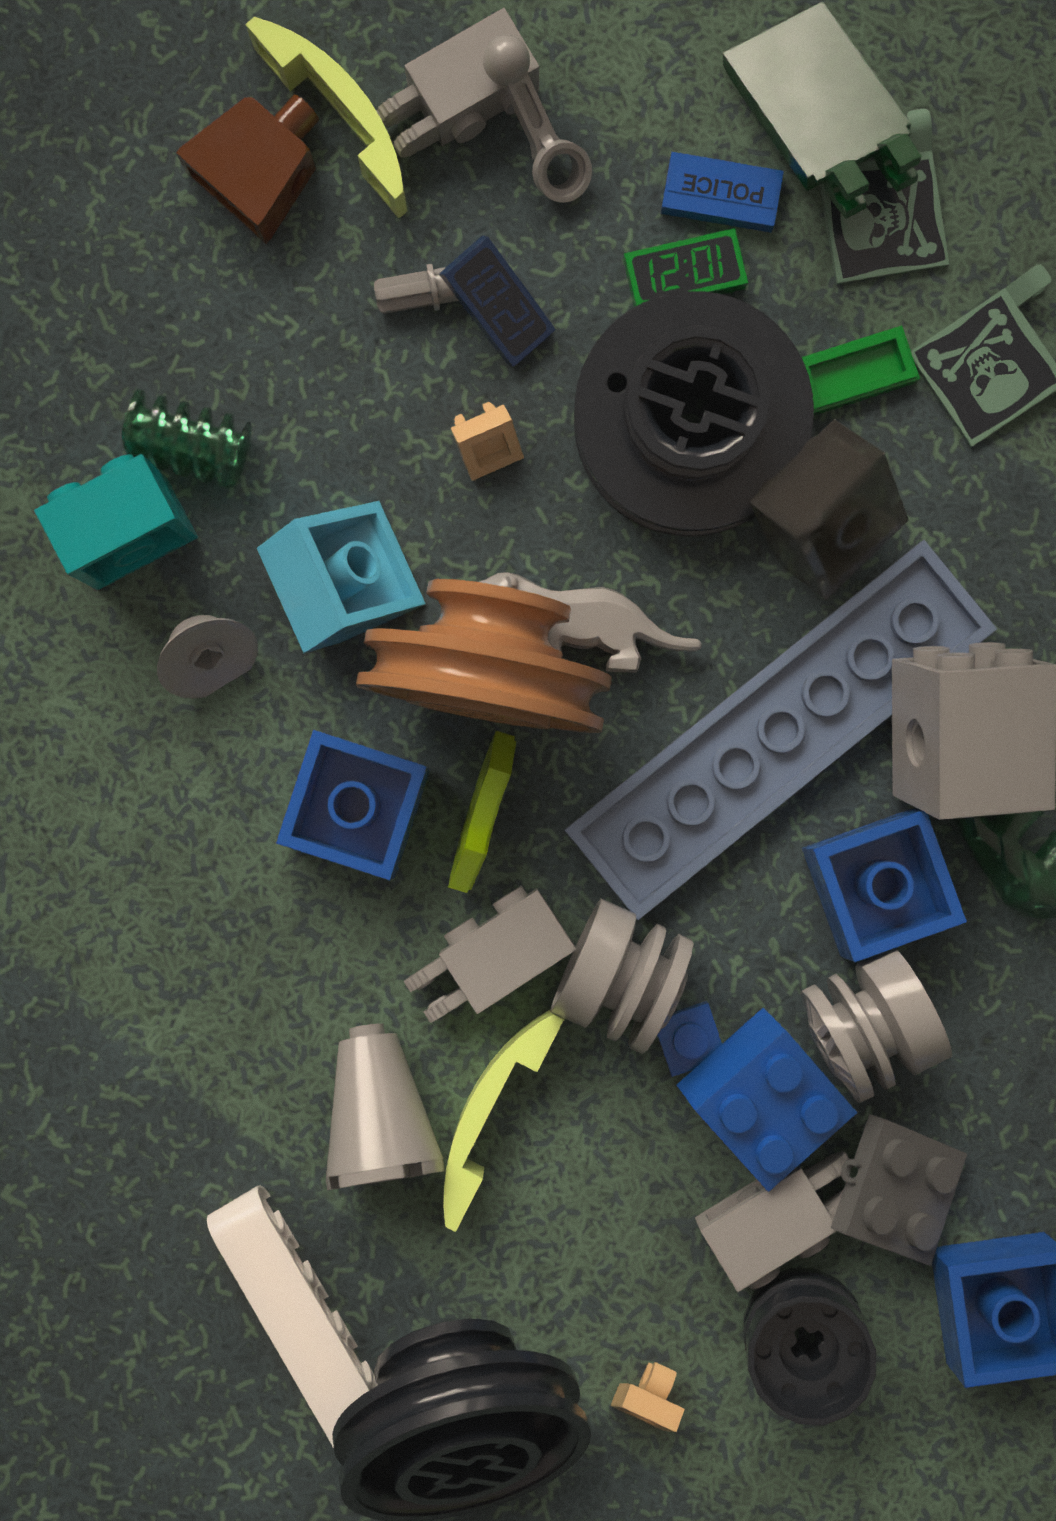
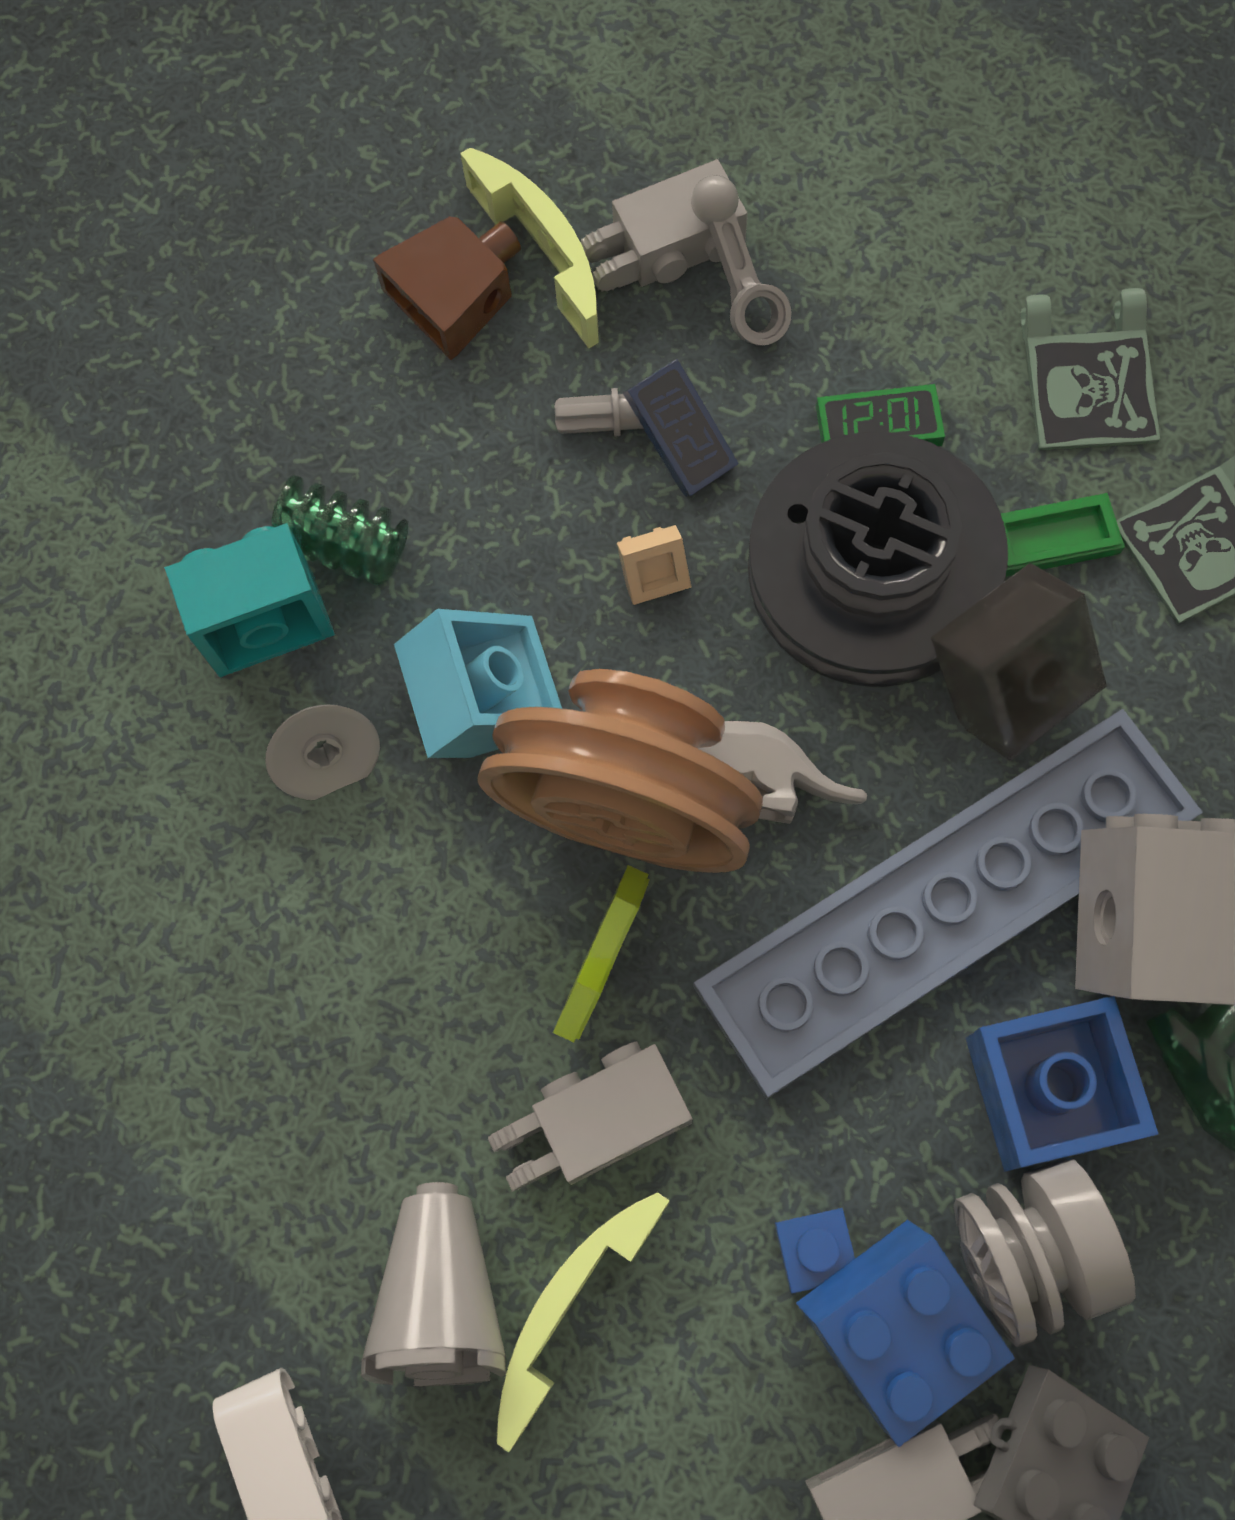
camera: 15 degrees right, 15 degrees down
blue brick [276,730,431,880] -> none
light grey wheel [550,898,694,1054] -> none
blue tile [660,152,784,233] -> none
tile [723,1,921,219] -> none

